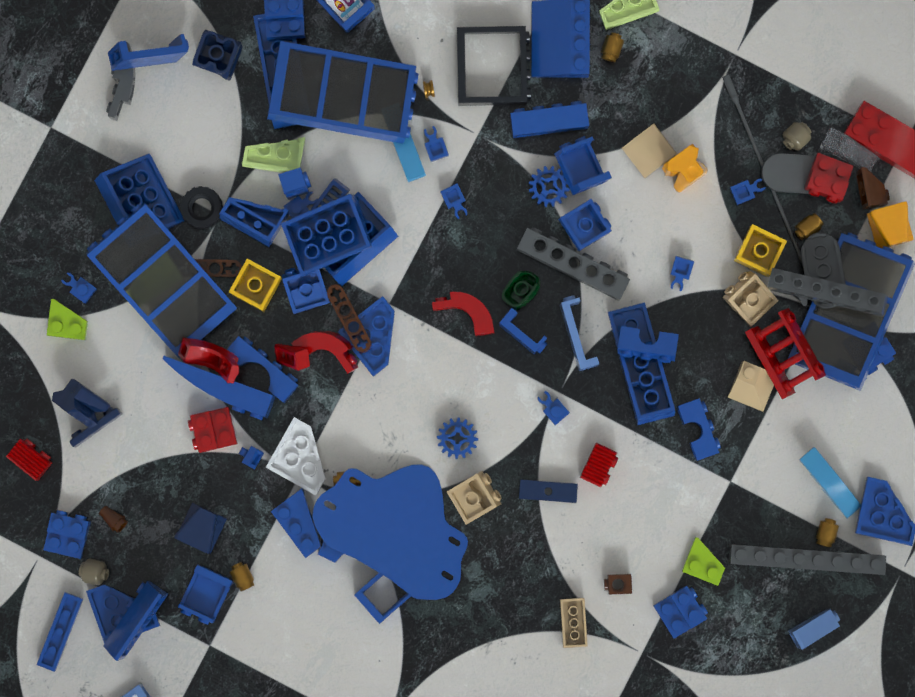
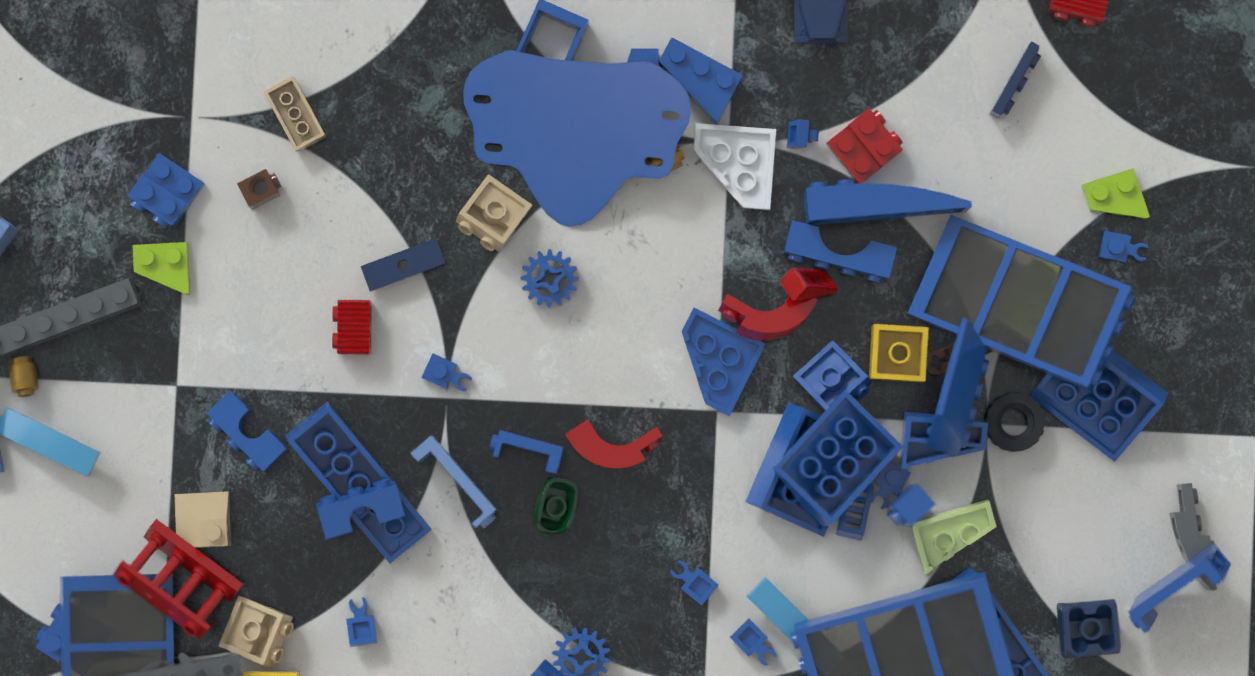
camera: 150 degrees right, 0 degrees up
dark blue piece [52,379,110,428] -> none
red arch [178,338,239,383] -> none
reddish brown beam [327,284,372,353] -> none
dark grey brick [517,227,630,301] -> none
blue plate [558,199,612,251] -> none
none -> blue slope [926,318,989,456]

